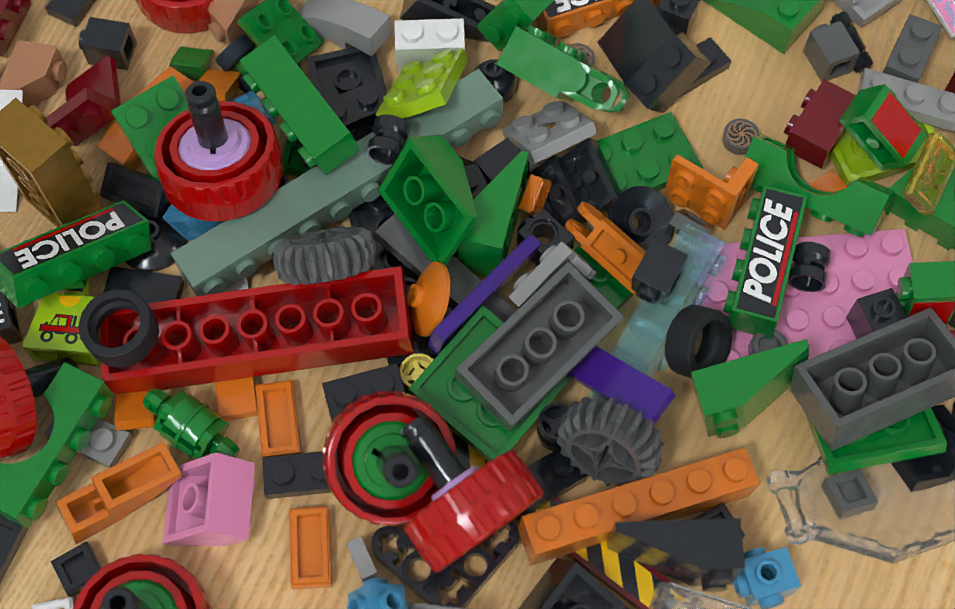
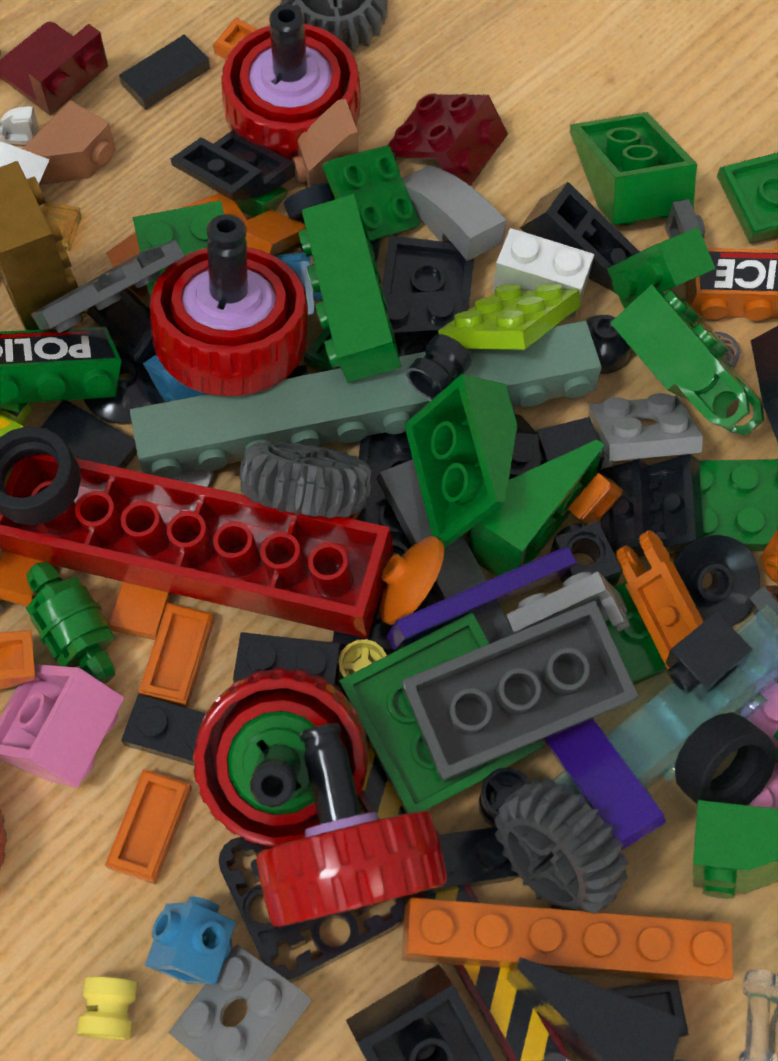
camera: 20 degrees right, 0 degrees up
dark red bracket [46,56,121,146] -> none
black brick [79,17,137,71] -> none
light grey tile [346,536,379,582] -> none
none -> dark grey wing [31,239,185,333]
none -> black slope [171,130,295,200]

